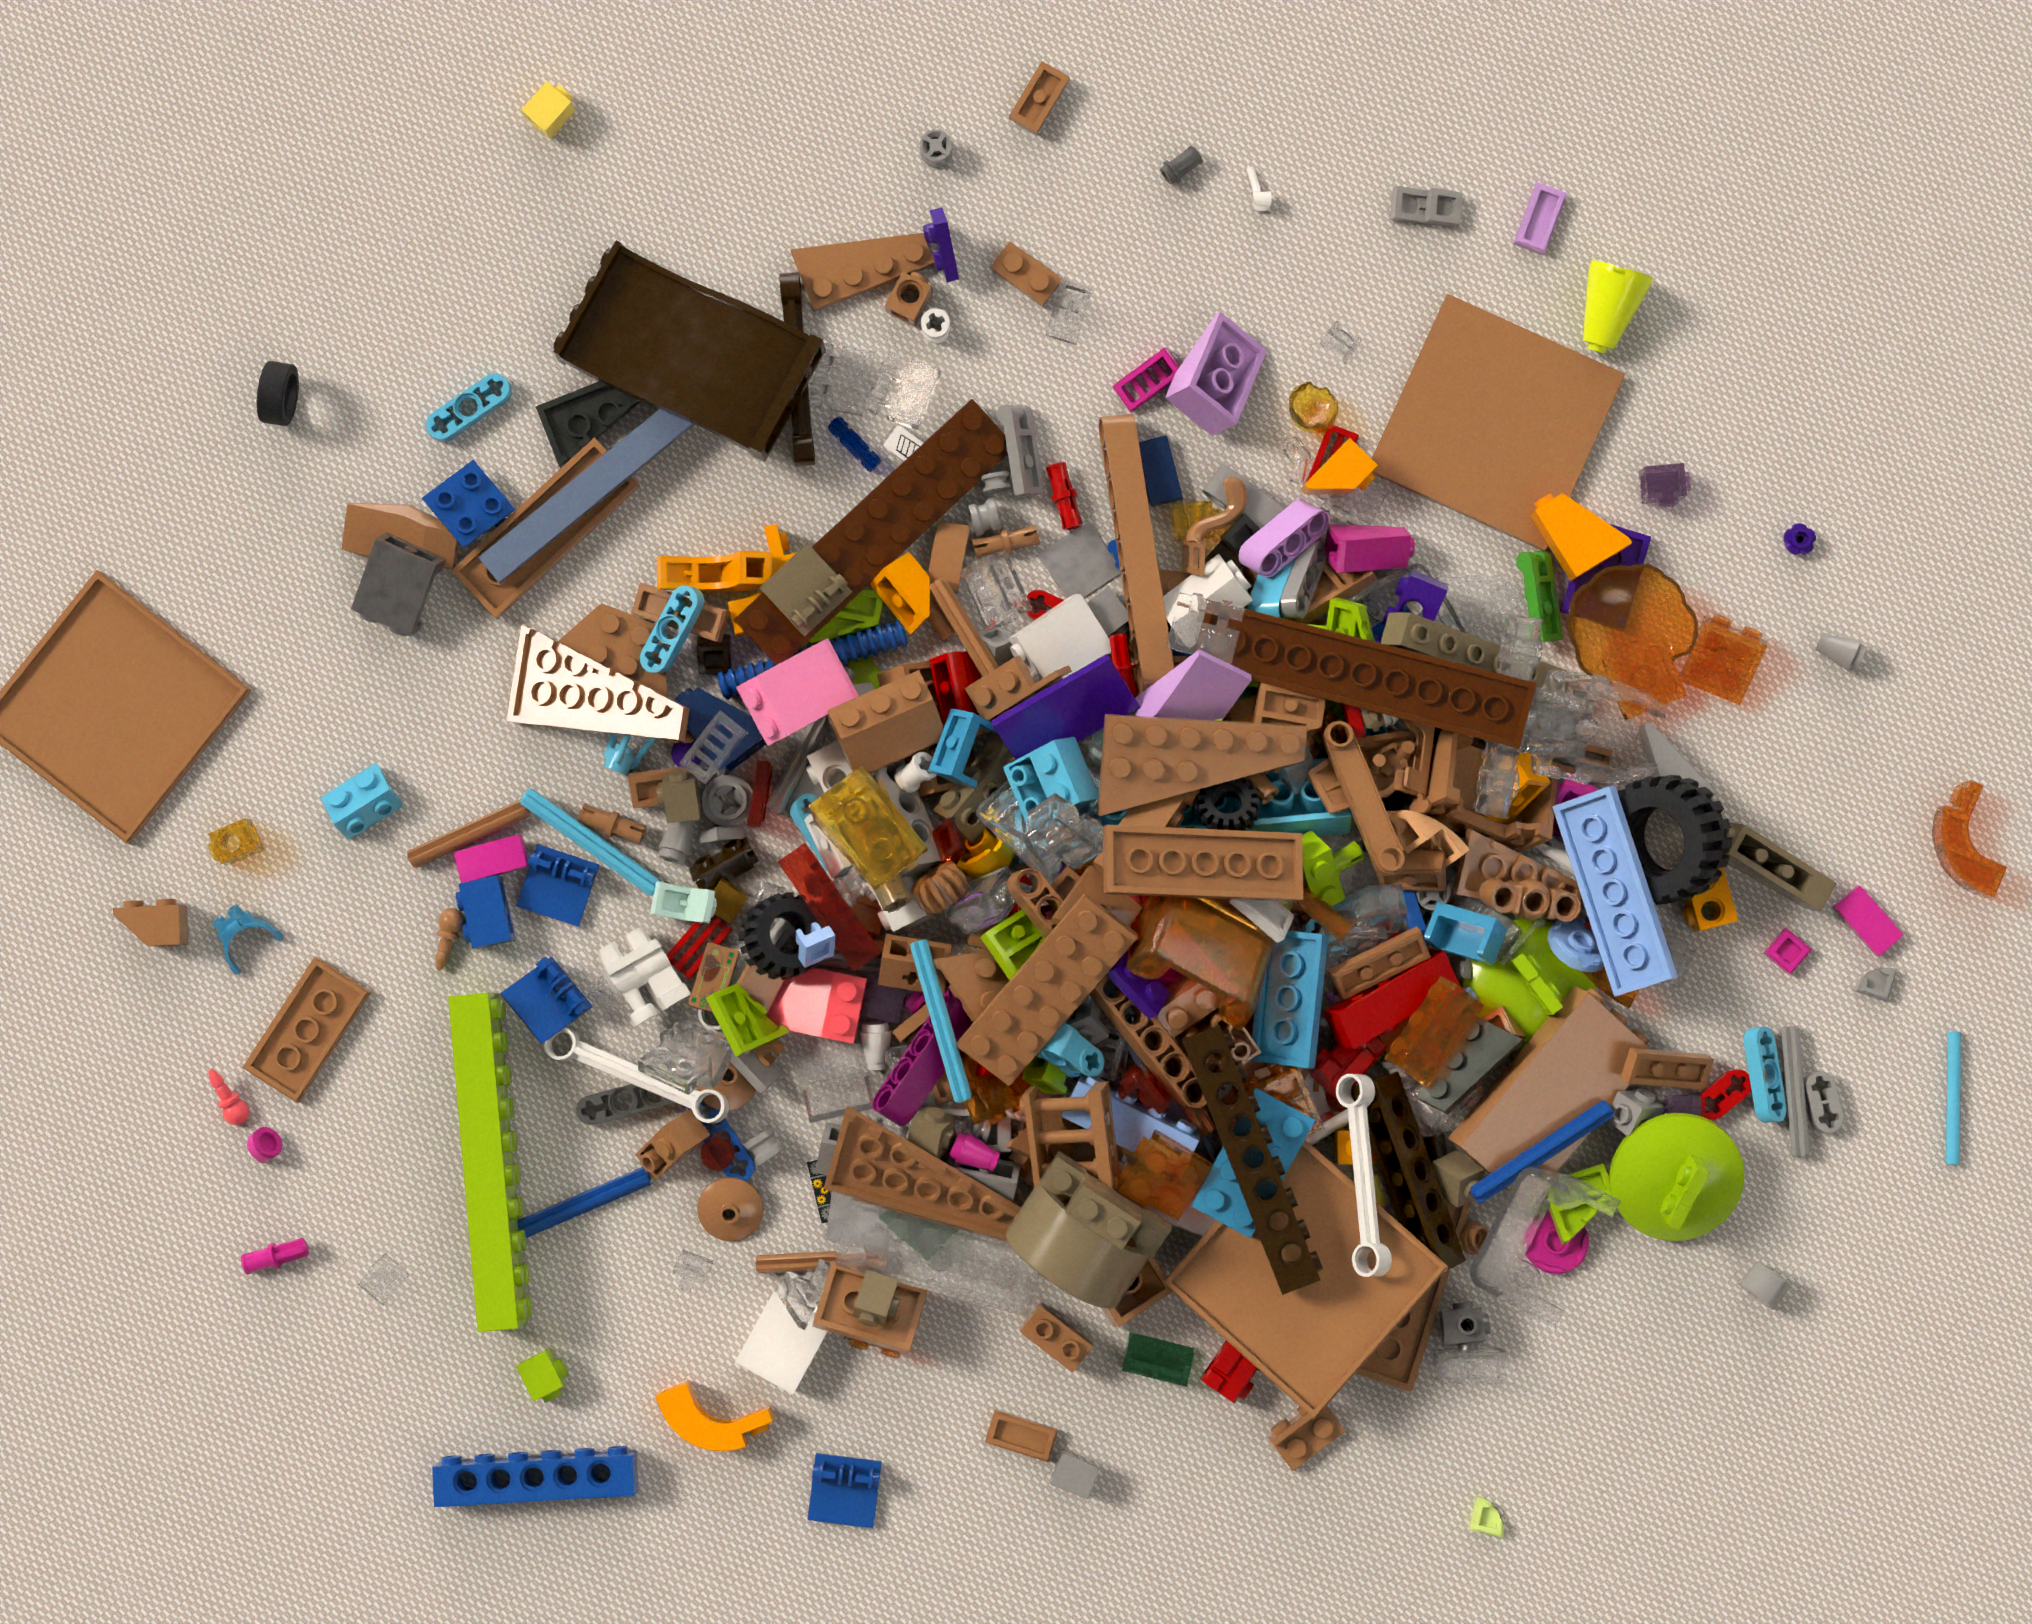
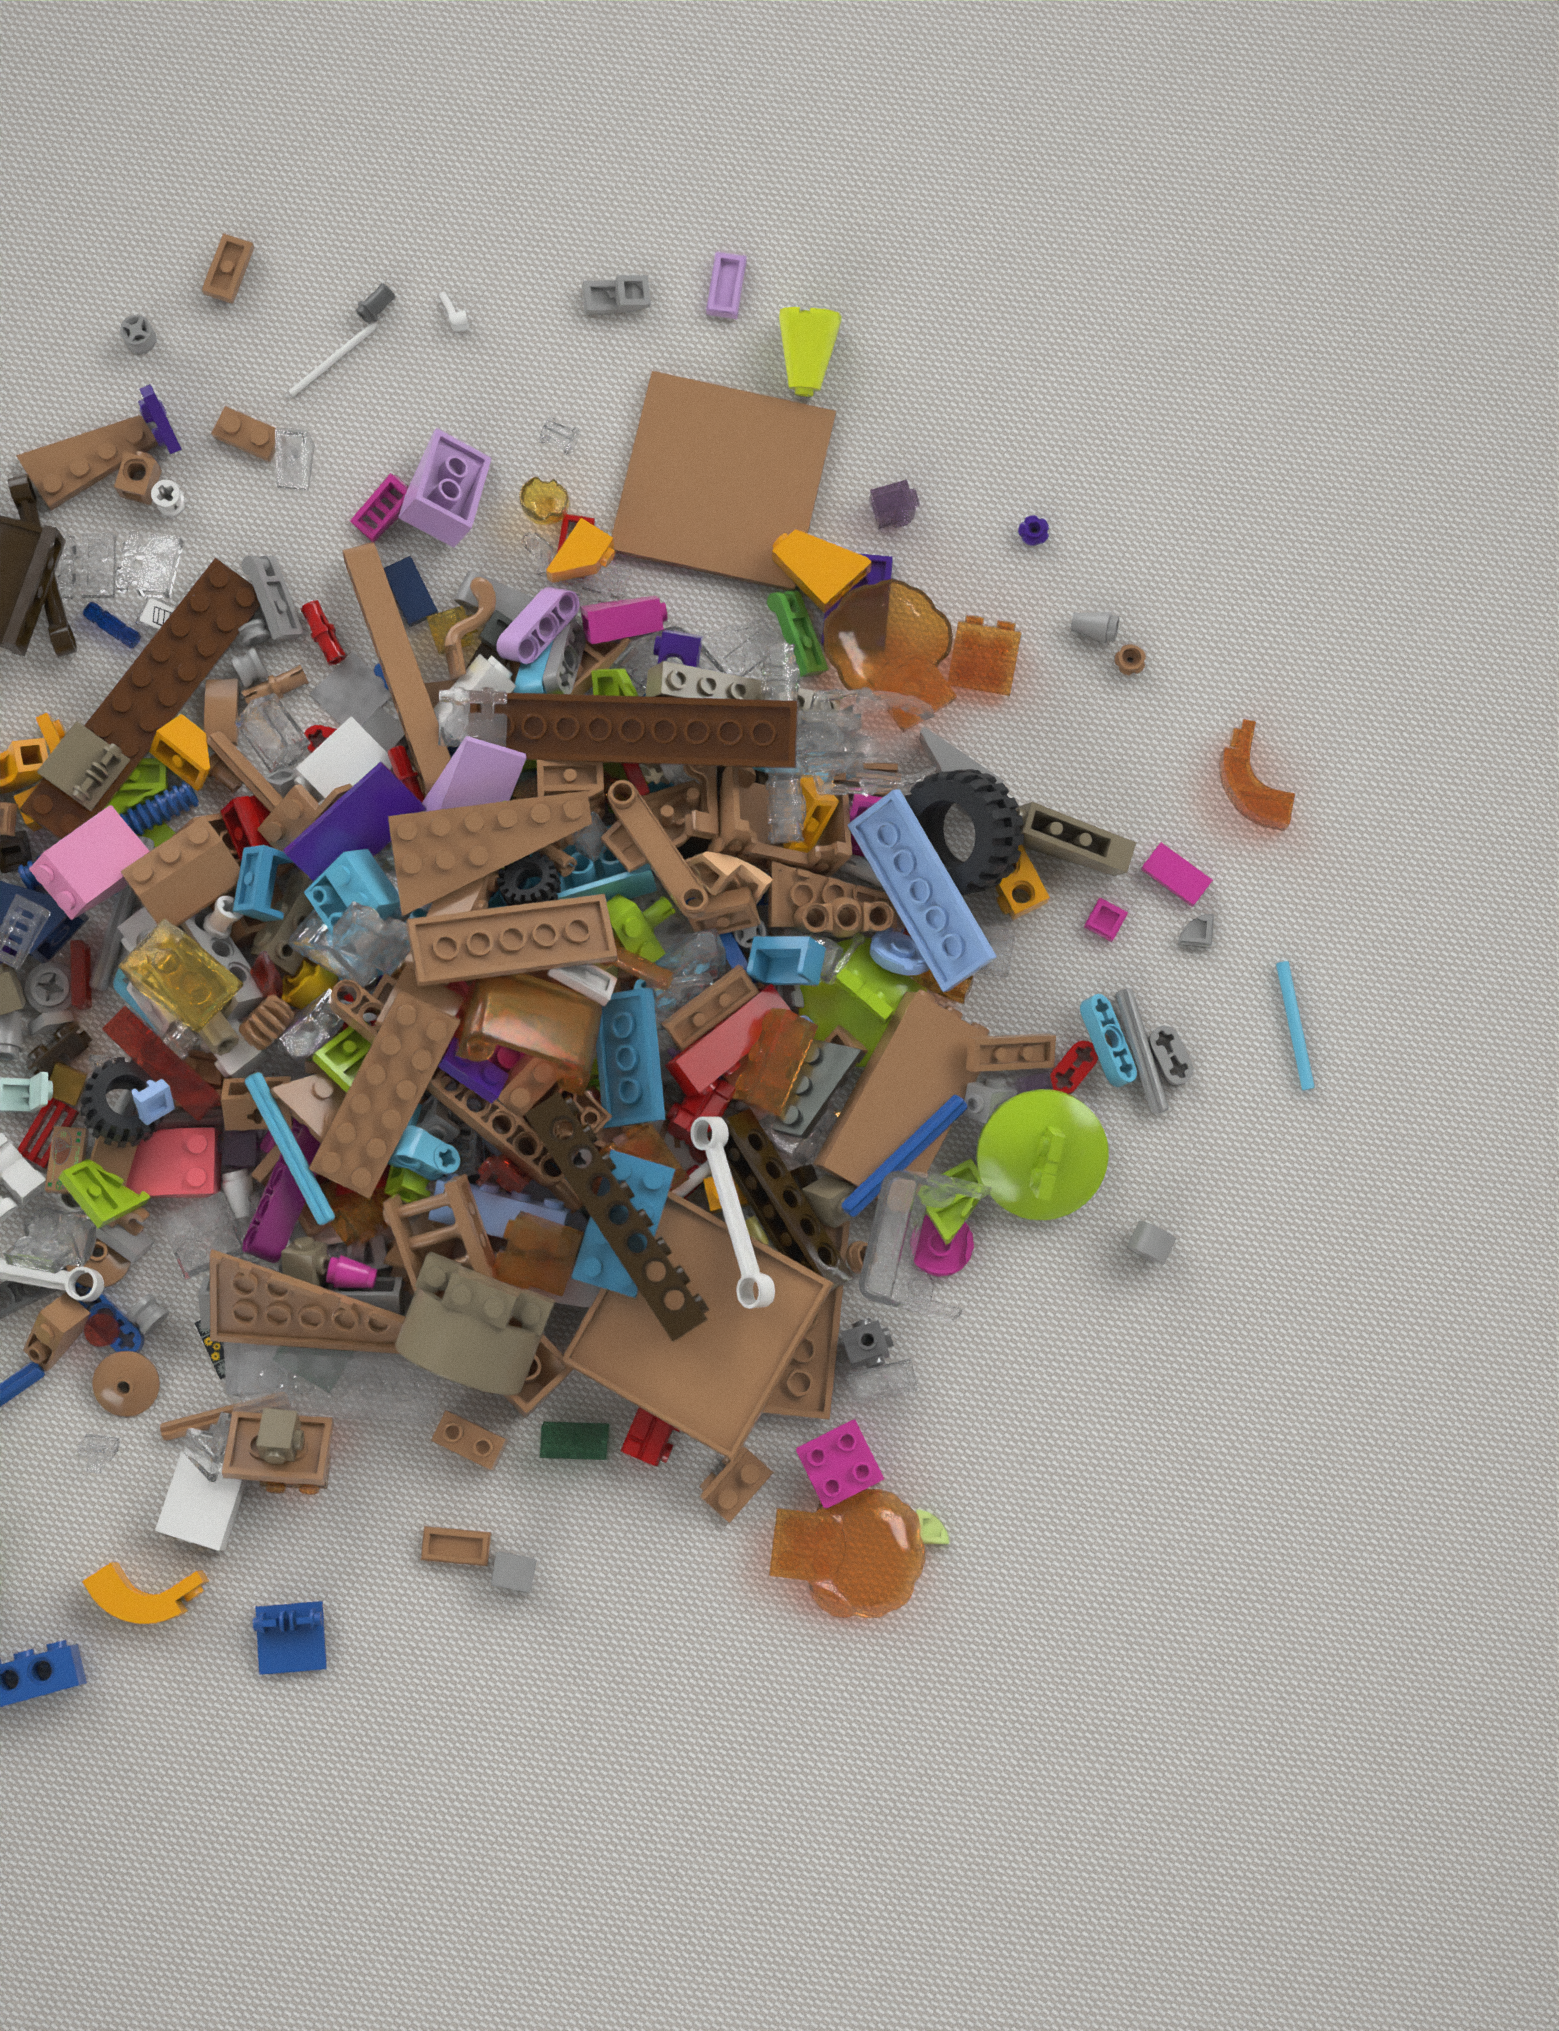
camera: 15 degrees left, 5 degrees down
none -> white axle [288,322,377,397]
none -> clear orange animal [769,1488,926,1618]
none -> dark pink bracket [796,1419,885,1508]
none -> medium nougat plate [1114,644,1146,675]

